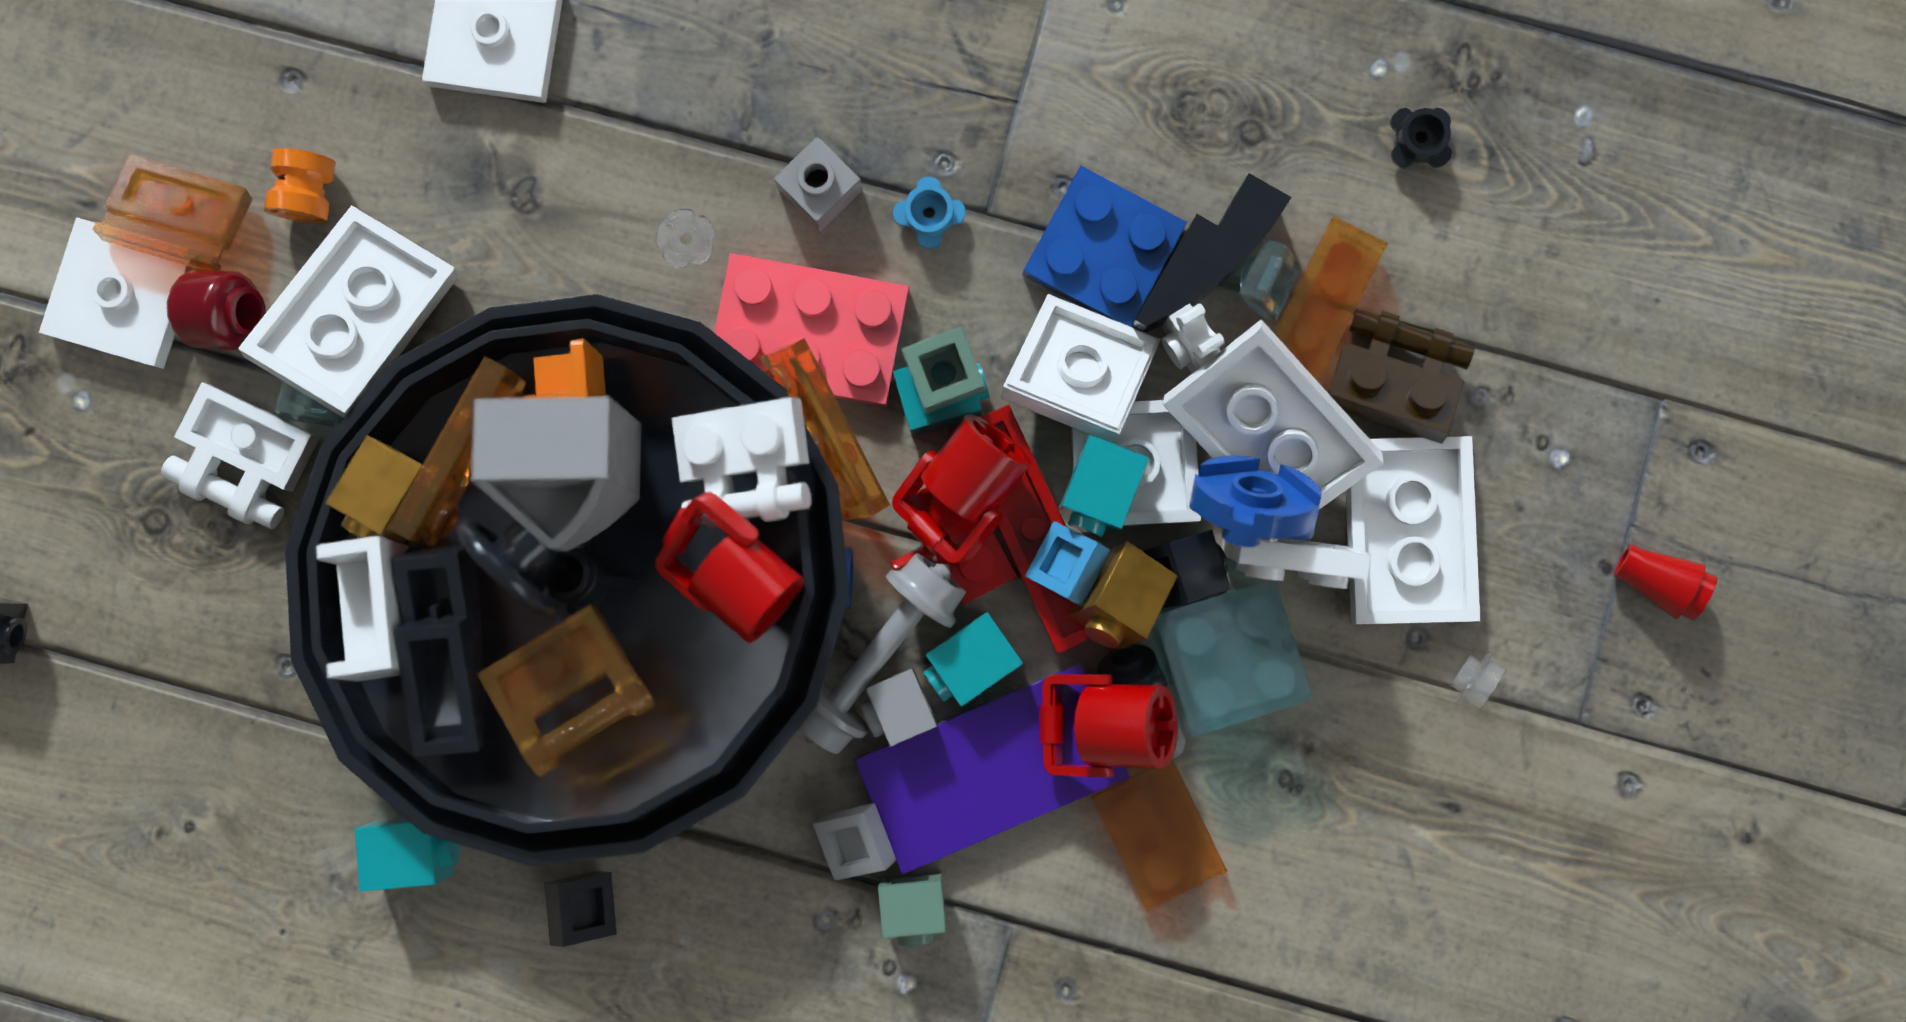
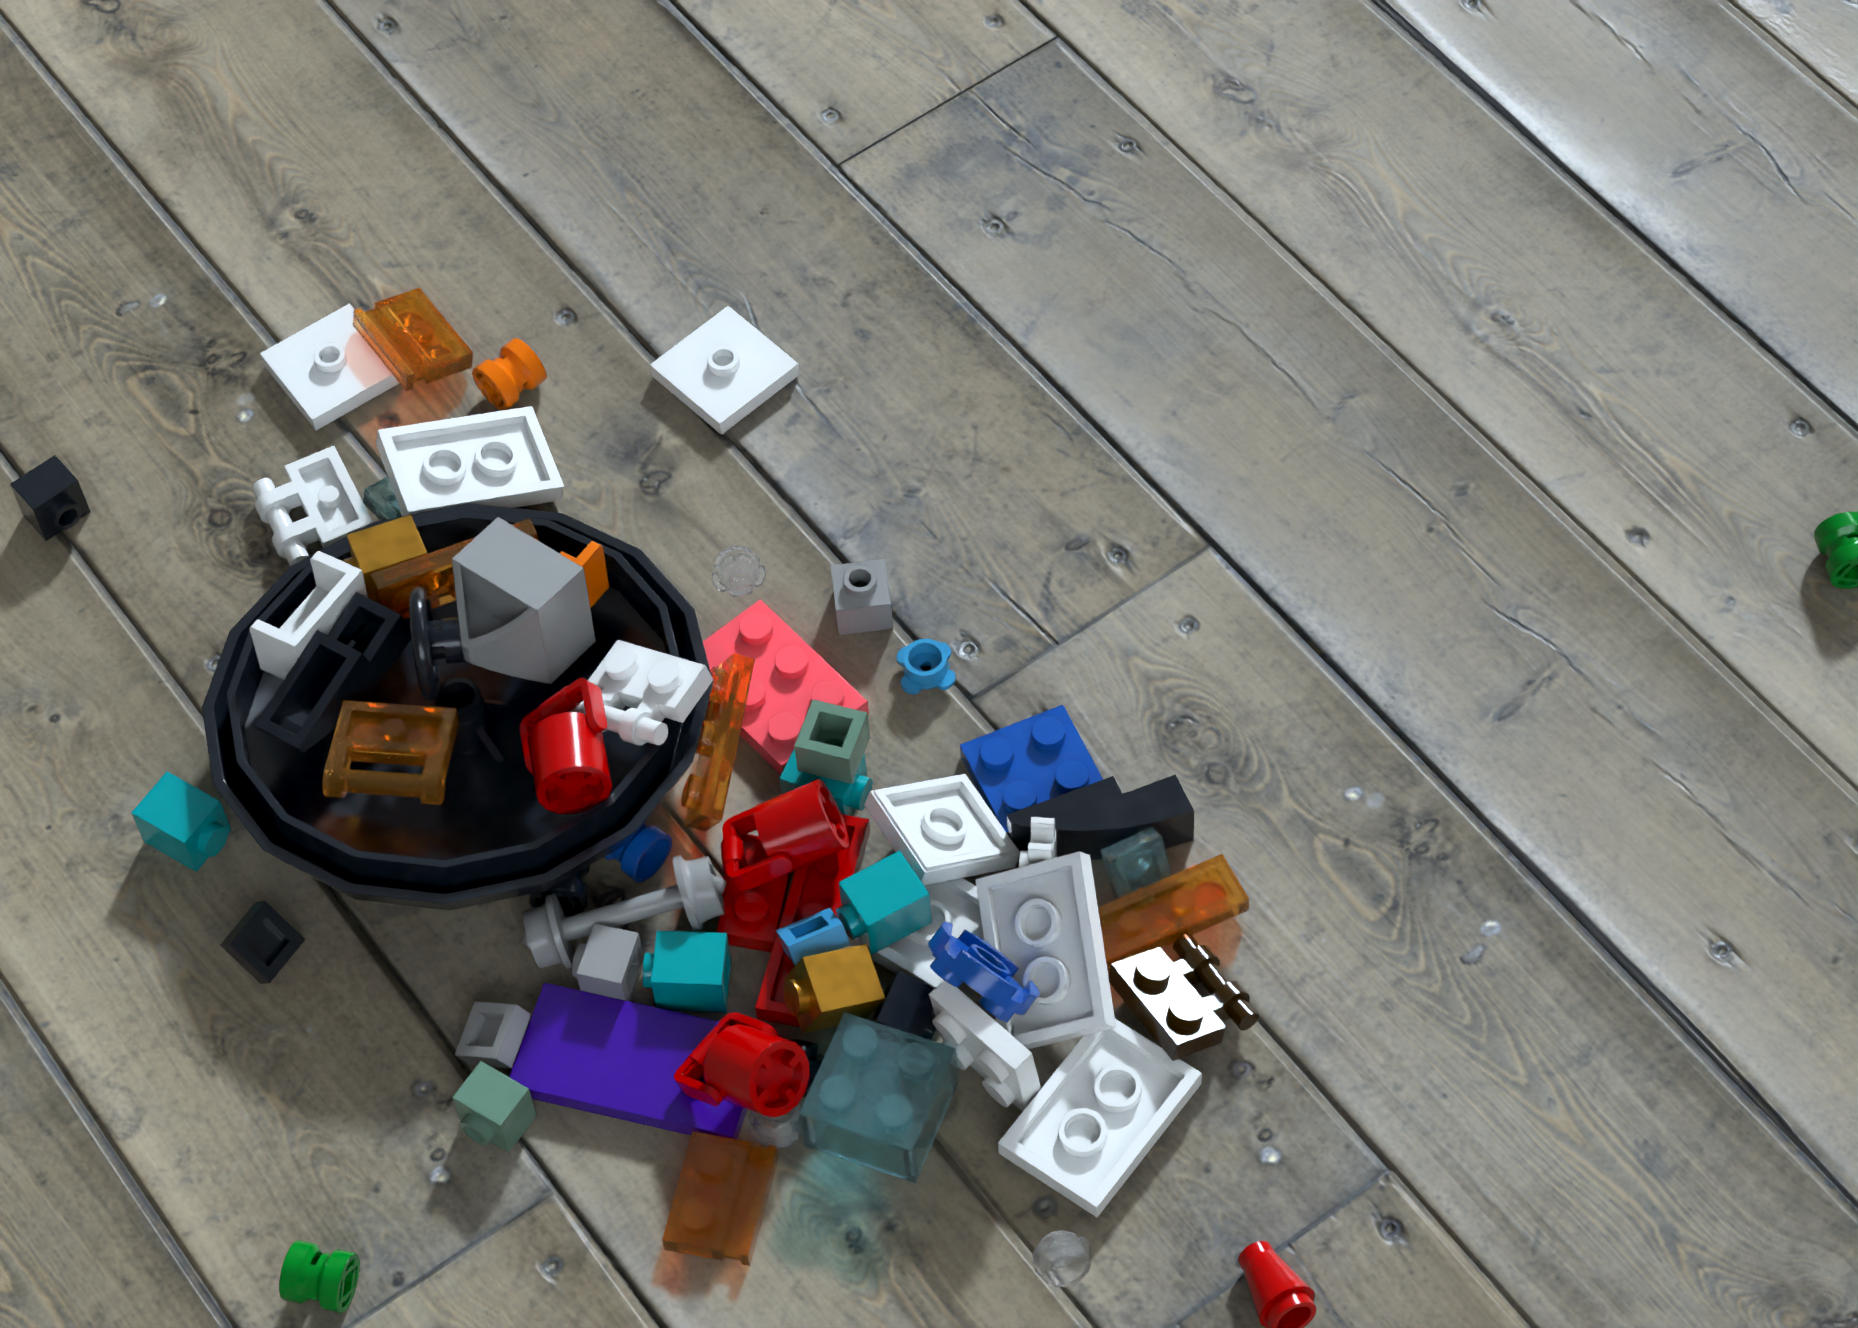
camera: 40 degrees right, 30 degrees down
dark red head [166,270,266,350] -> none
black plate [1390,108,1452,168] -> none

